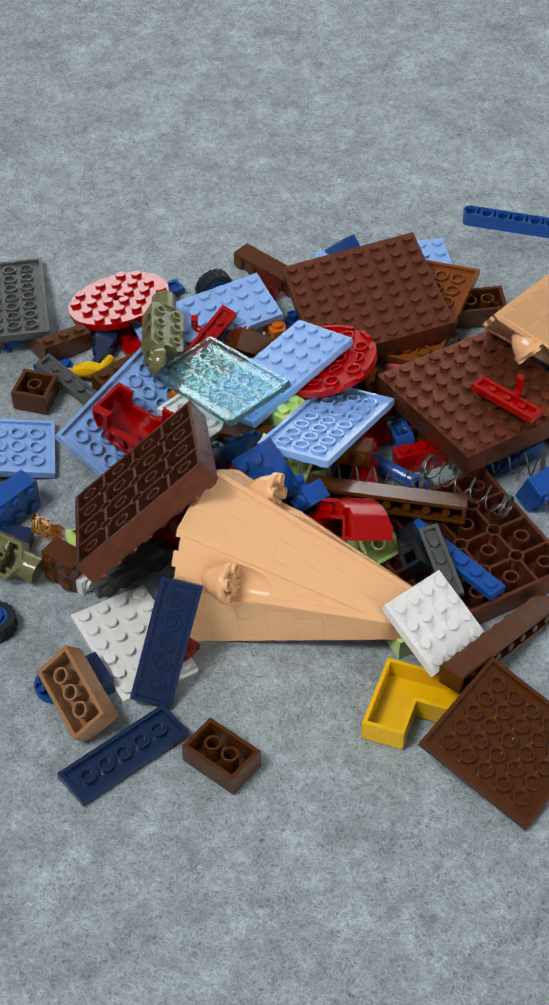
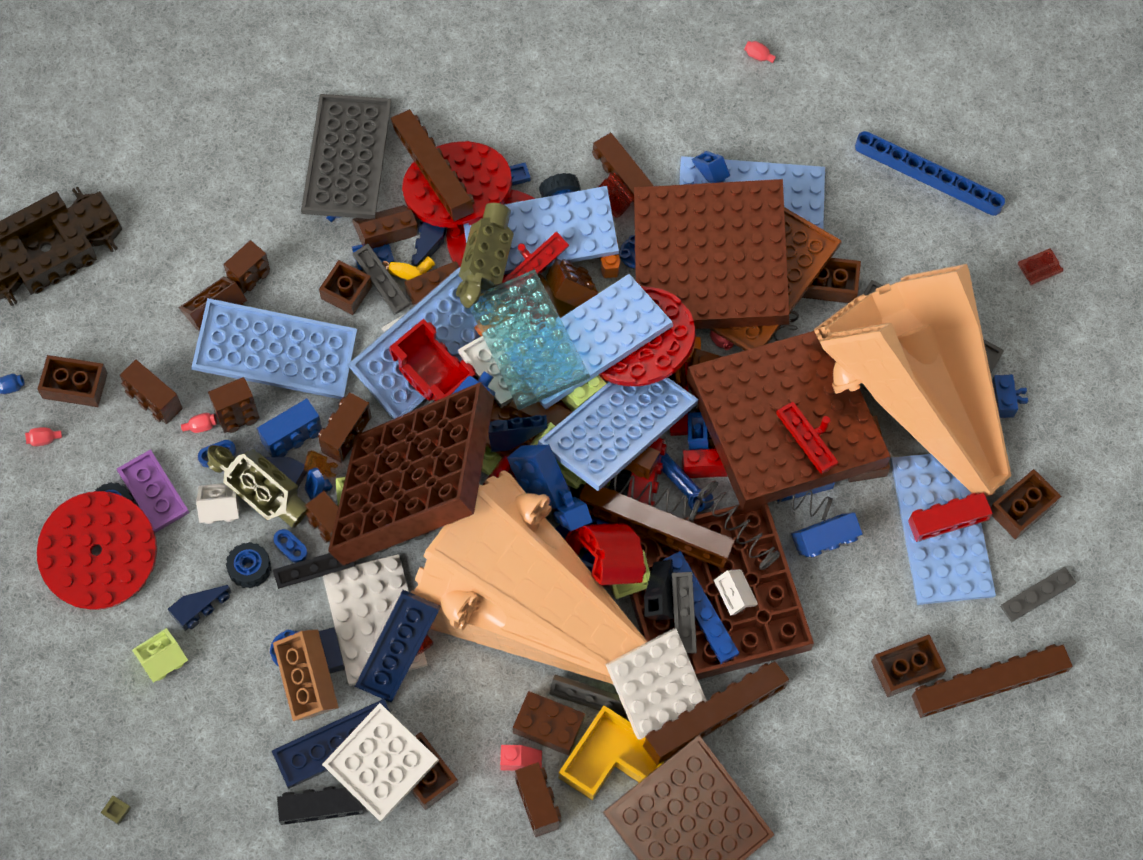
camera: 10 degrees right, 20 degrees up
none -> blue plate [273,529,308,563]
none -> black brick [273,553,355,589]
none -> black brick [277,786,364,825]
none -> blue piece [304,467,333,500]
none -> reddish brown brick [318,392,372,463]
none -> white plate [322,703,439,822]
none -> reddish brown brick [391,109,475,221]
none -> coral slope [500,745,542,771]
none -> reddish brown brick [513,691,585,756]
none -> reddish brown brick [515,763,562,837]
none -> dark grey plate [549,674,627,719]
none -> white panel [714,570,758,615]
none -> coral plant [744,41,776,63]

